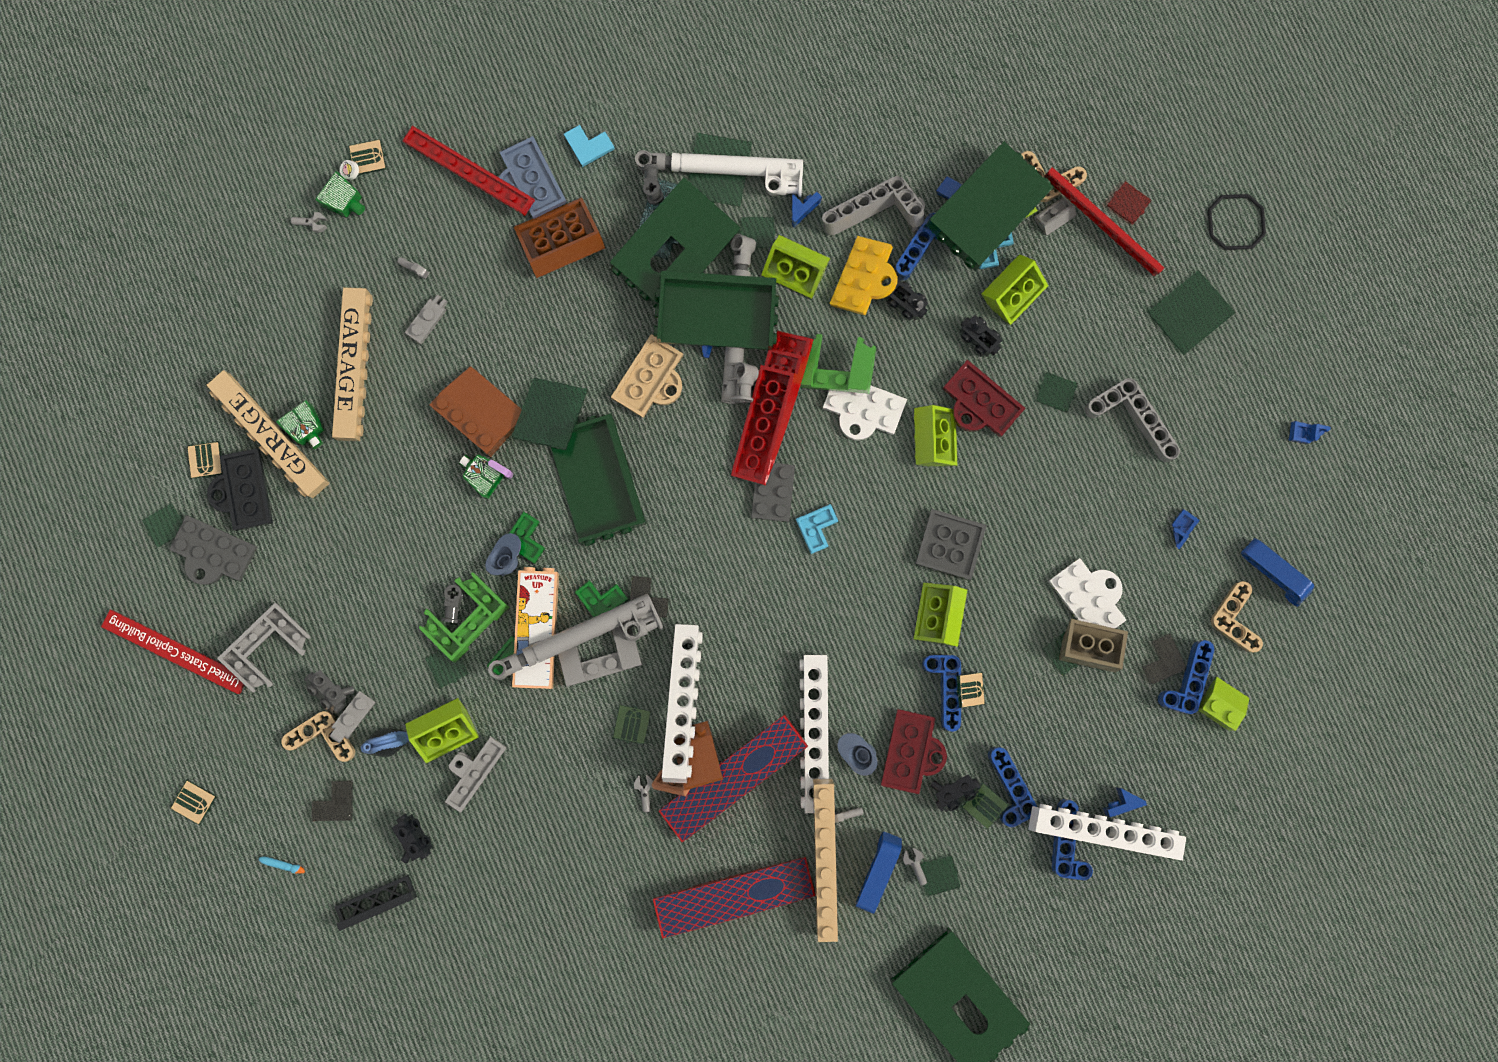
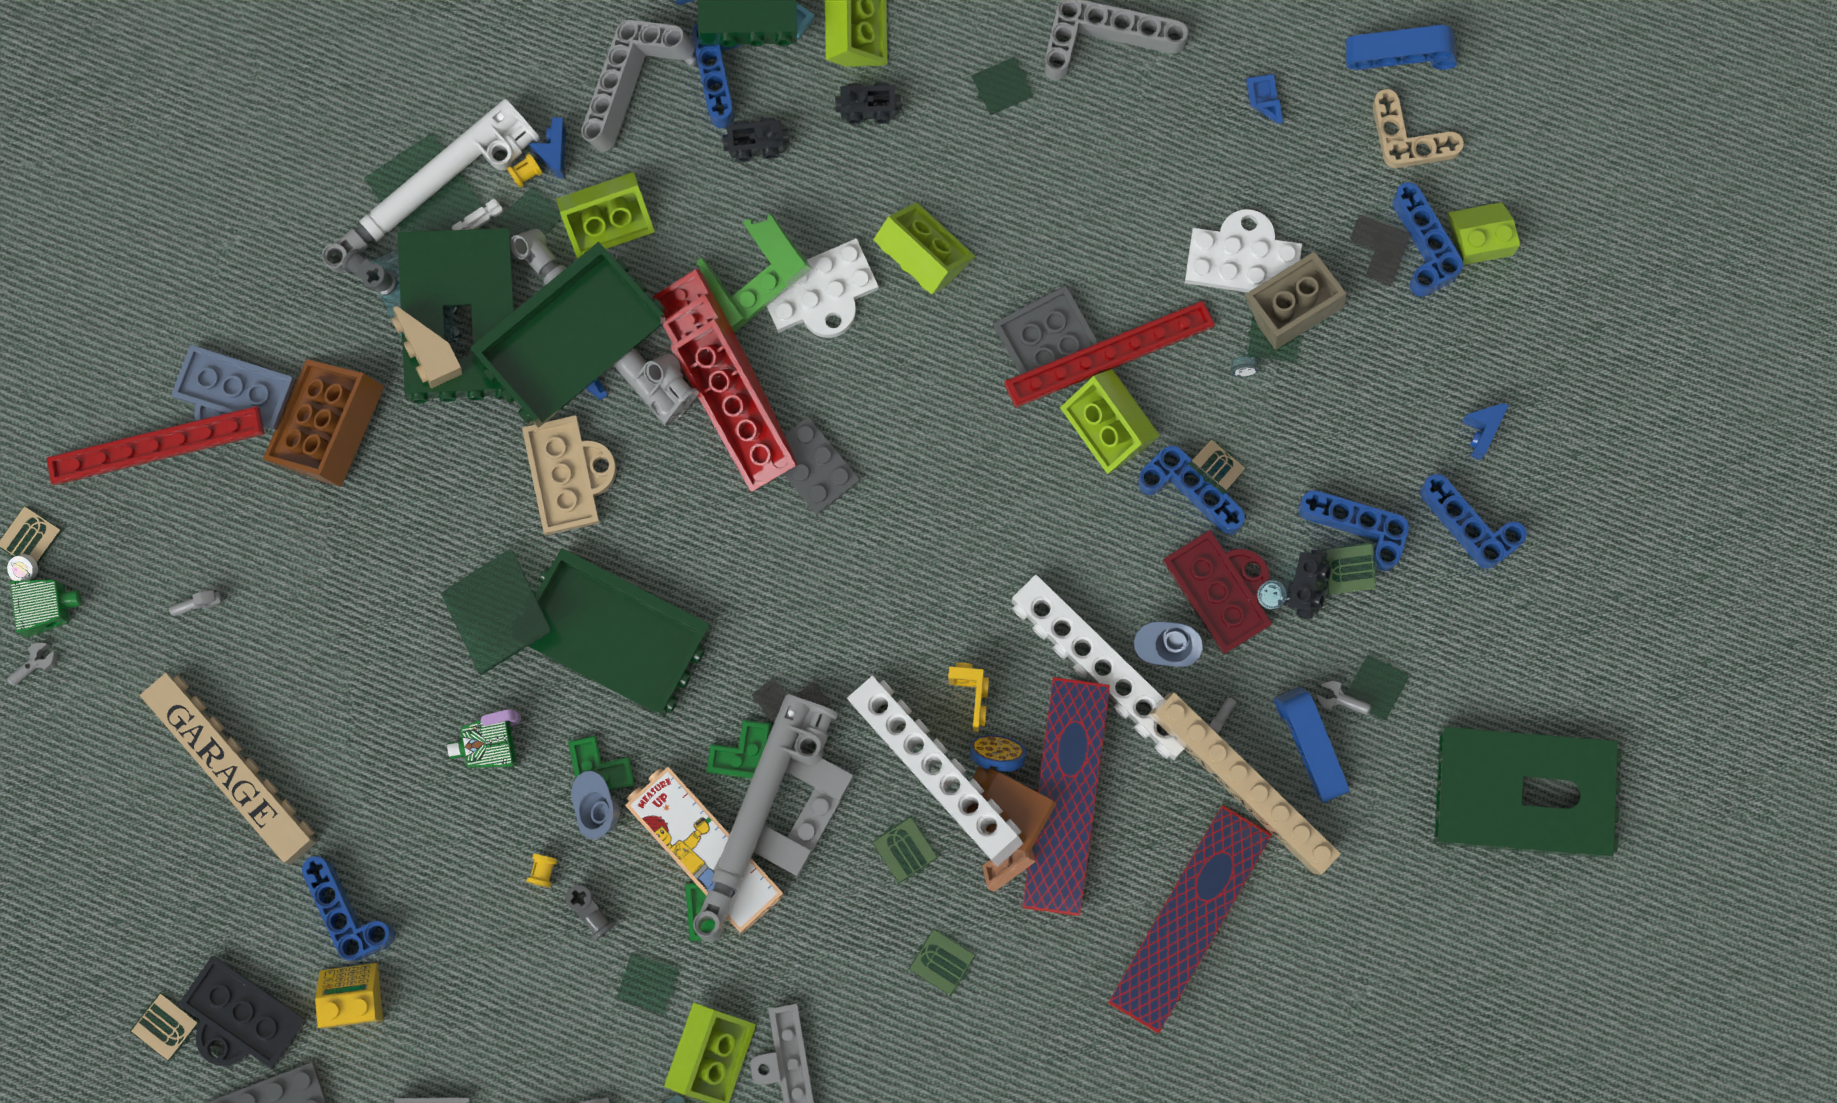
camera: 35 degrees left, 5 degrees down
tan brick [207,370,330,498] -> none
green torso [276,400,324,449] -> none
light grey hinge [405,295,448,345] -> none
bright green wedge [419,572,510,663] -> none
dark orange slope [430,366,528,457] -> none
medium azure tile [564,125,615,167] -> none
light grey bar [634,775,653,813] -> none
medium azure tile [796,504,838,554] -> none
yellow plate [830,236,897,315] -> none
dark red plate [943,360,1026,438] -> none
white brick [1028,804,1186,861] -> none
none -> blue beam [302,856,395,961]
none -> yellow slope [315,963,383,1028]
none -> tan slope [391,306,462,388]
none -> white axle [452,199,503,230]
none -> yellow bush [506,154,543,188]
none -> yellow bush [526,854,558,888]
none -> clear green piece [908,929,976,996]
none -> yellow bracket [948,663,989,732]
none -> tile [969,735,1027,772]
none -> red tile [1004,301,1215,408]
none -> clear light blue tile [1230,357,1259,377]
none -> clear light blue tile [1257,580,1287,609]

